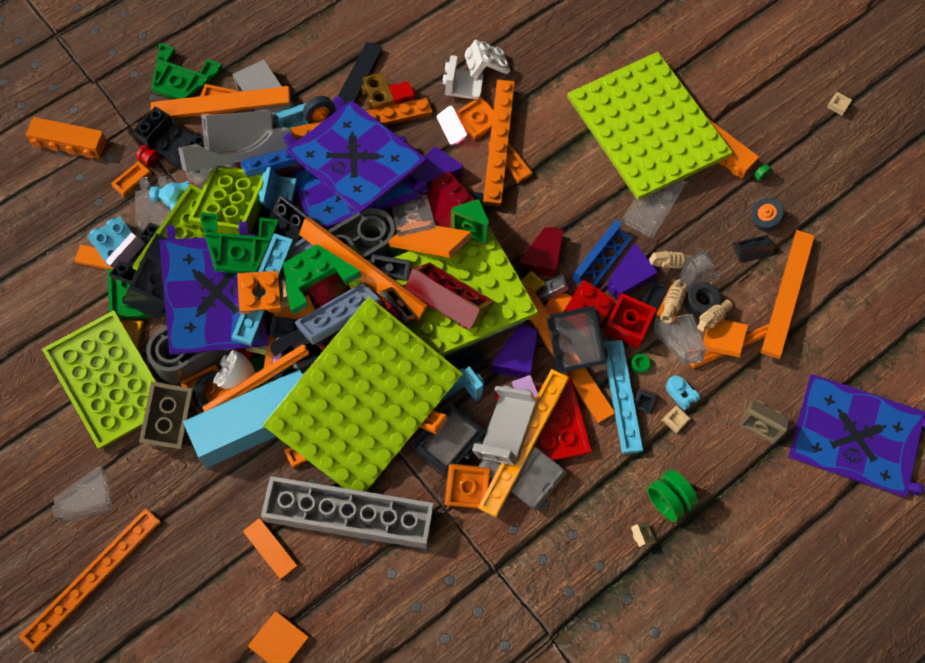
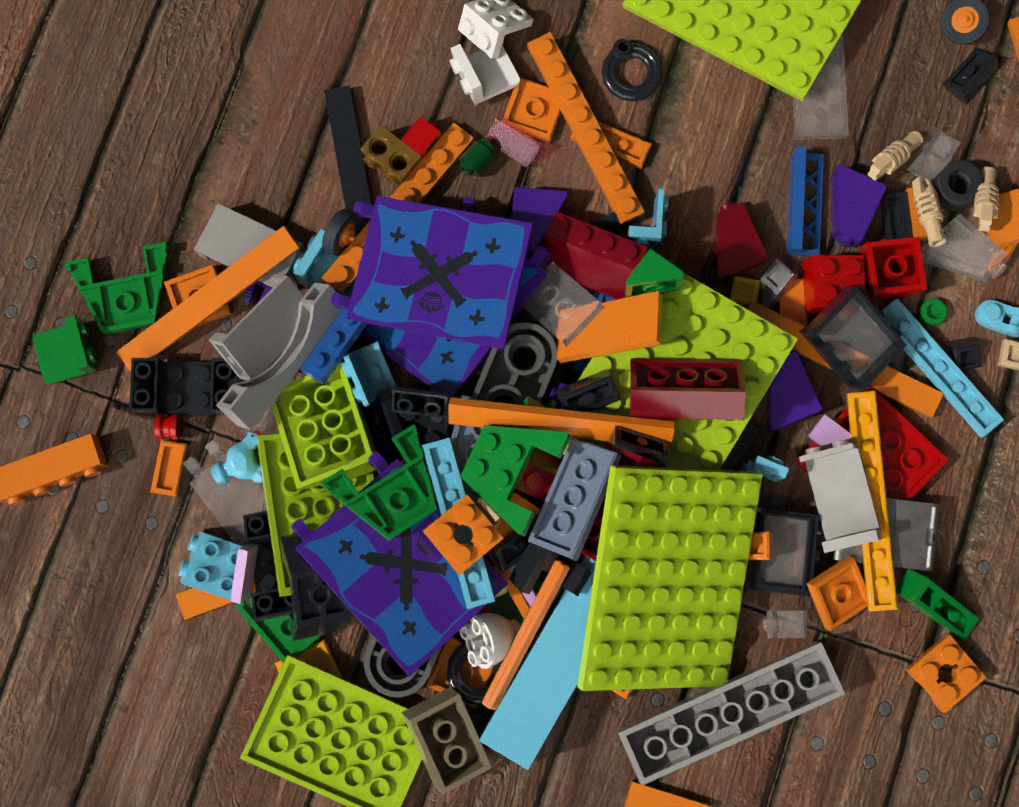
camera: 25 degrees left, 15 degrees up
none -> green bracket [33,315,97,385]
none -> dark green brick [459,138,497,177]
none -> black piece [601,39,663,102]
none -> medium azure bracket [626,188,669,252]
none -> clear bracket [763,610,807,638]
none -> green slope [895,569,979,641]
none -> orange brick [905,634,986,713]

